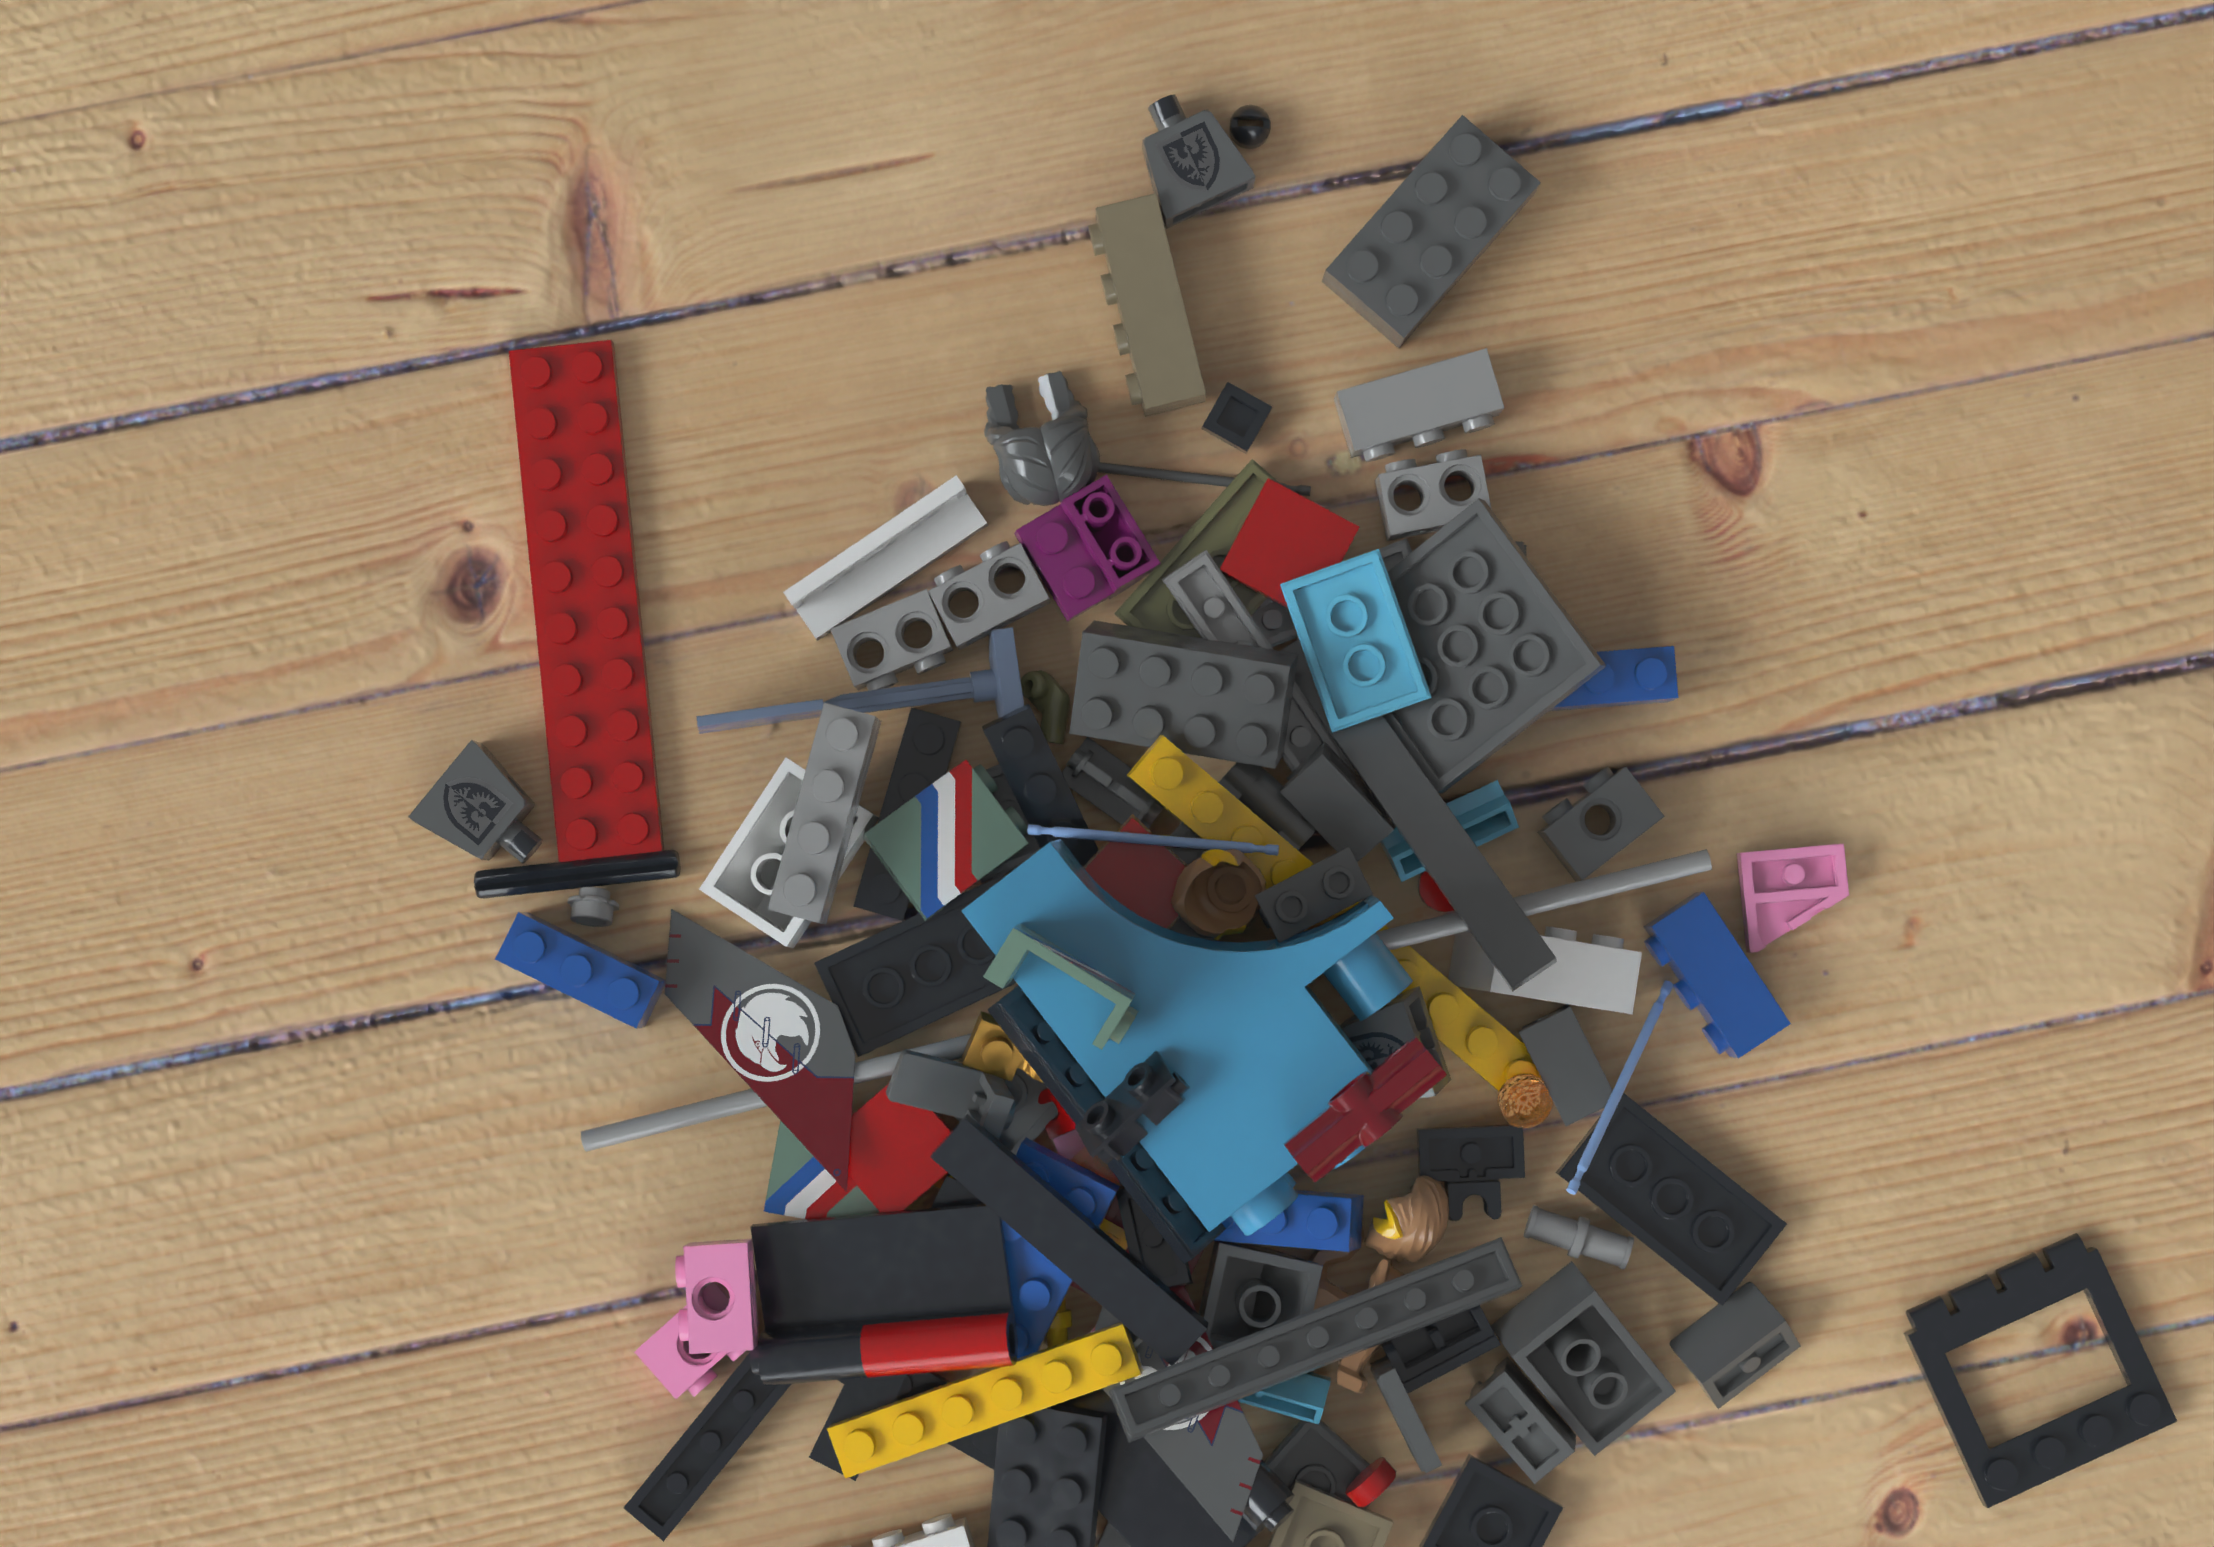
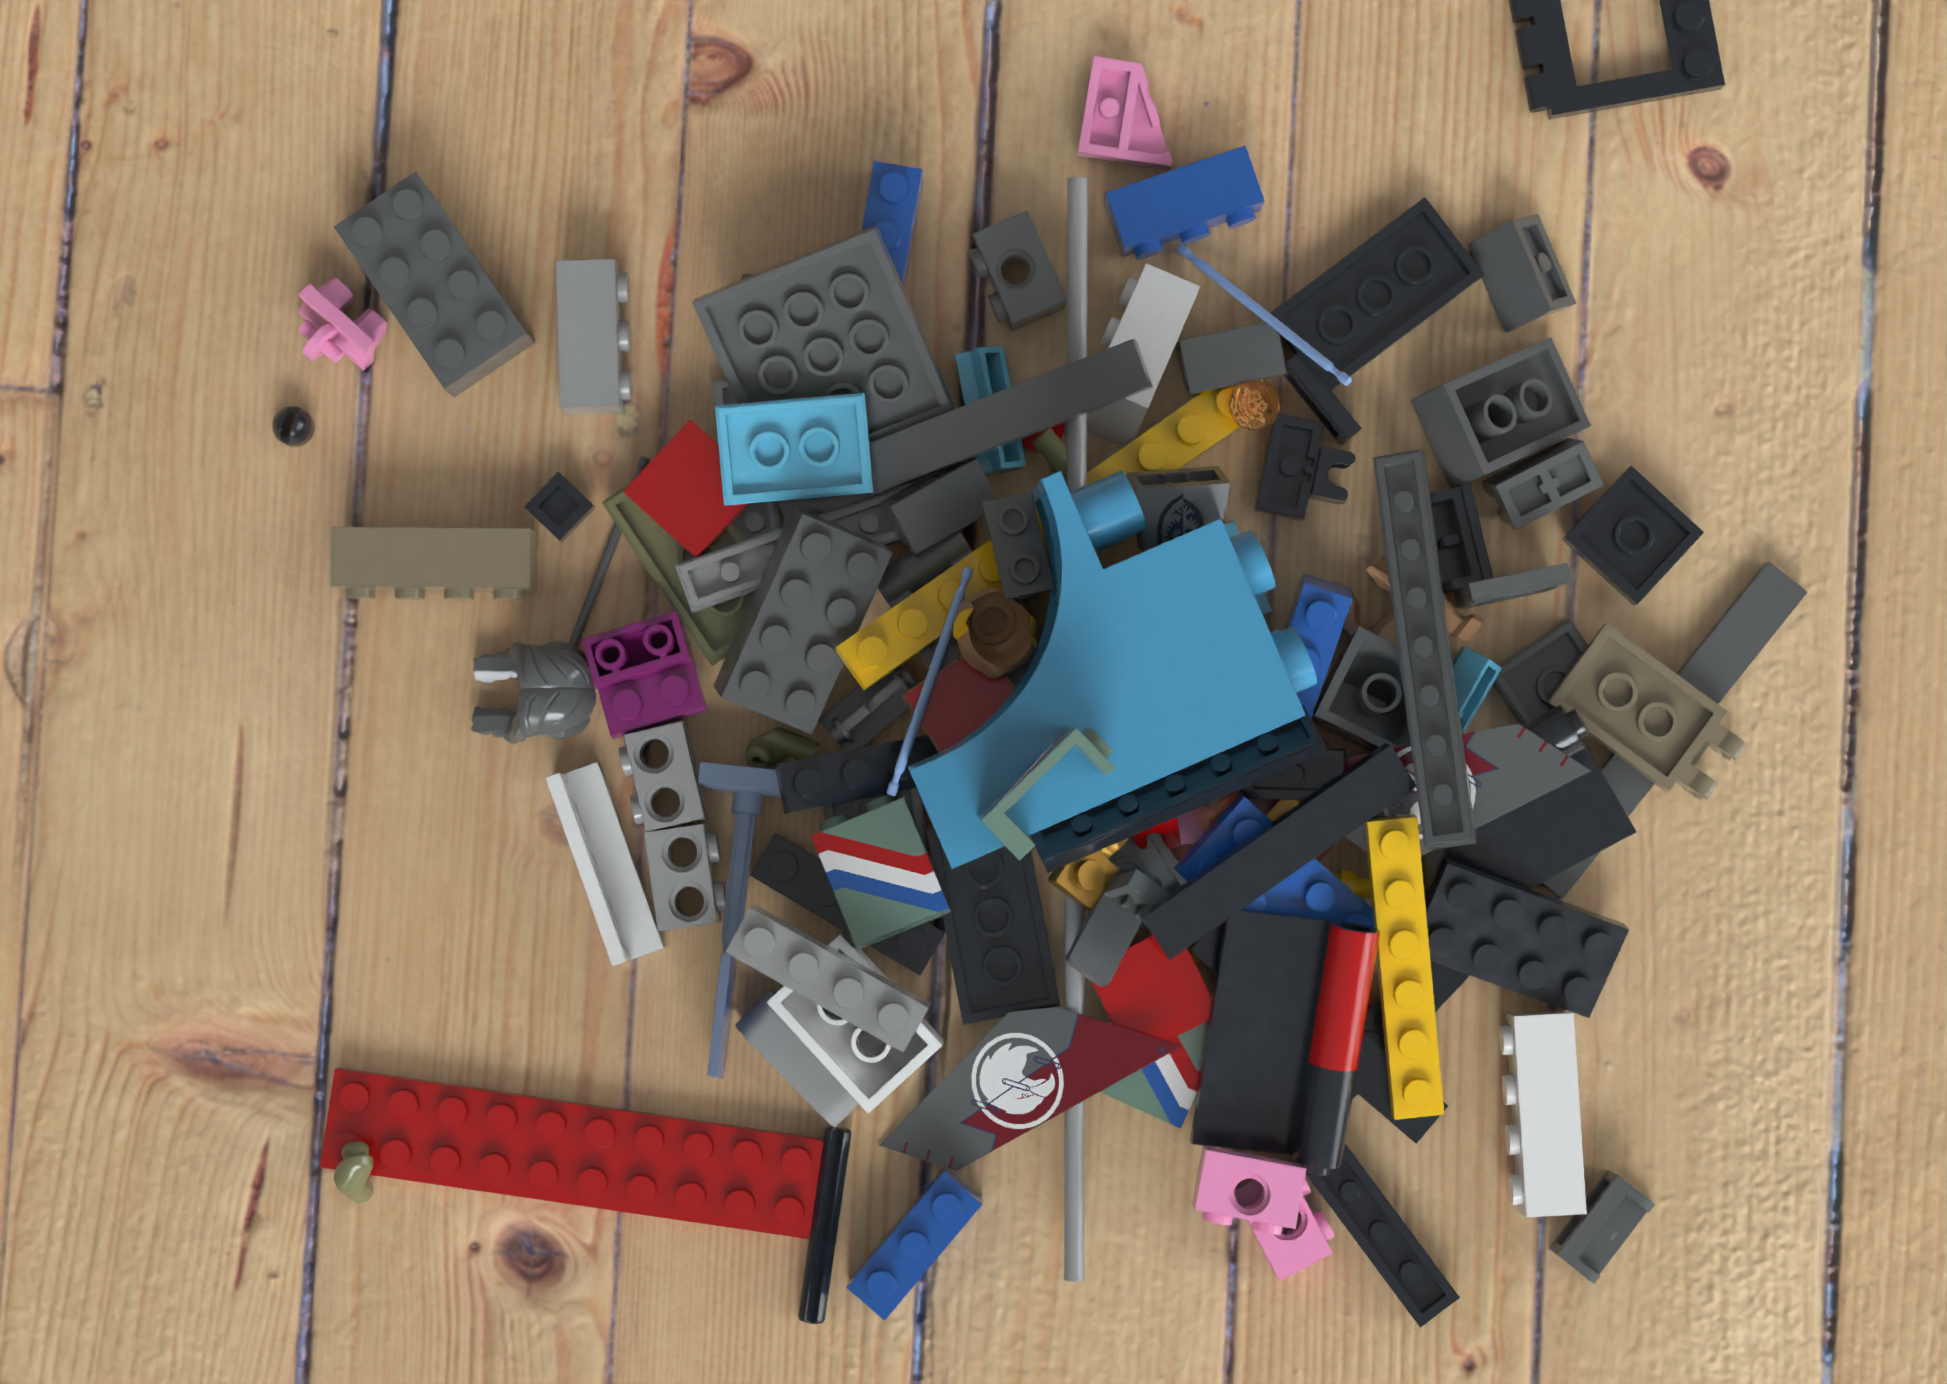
camera: 75 degrees left, 0 degrees up
dark grey torso [408,740,543,864] -> none
light grey plate [568,887,619,927] -> none
black hinge [1075,1051,1190,1165] -> none
dark grey torso [1142,94,1255,229] -> none
dark red piece [1284,1036,1447,1183] -> none
red tile [1345,1457,1397,1507] -> none
medium nougat hair [1364,1175,1449,1263] -> none
light grey brick [1375,449,1492,541] -> none
light grey pin [1524,1205,1634,1270] -> none
none -> bright pink hips [298,278,387,371]
none -> olive arm [334,1141,373,1203]
none -> light grey beam [735,989,859,1127]
none -> olive arm [1031,428,1067,485]
none -> black tile [1283,352,1362,445]

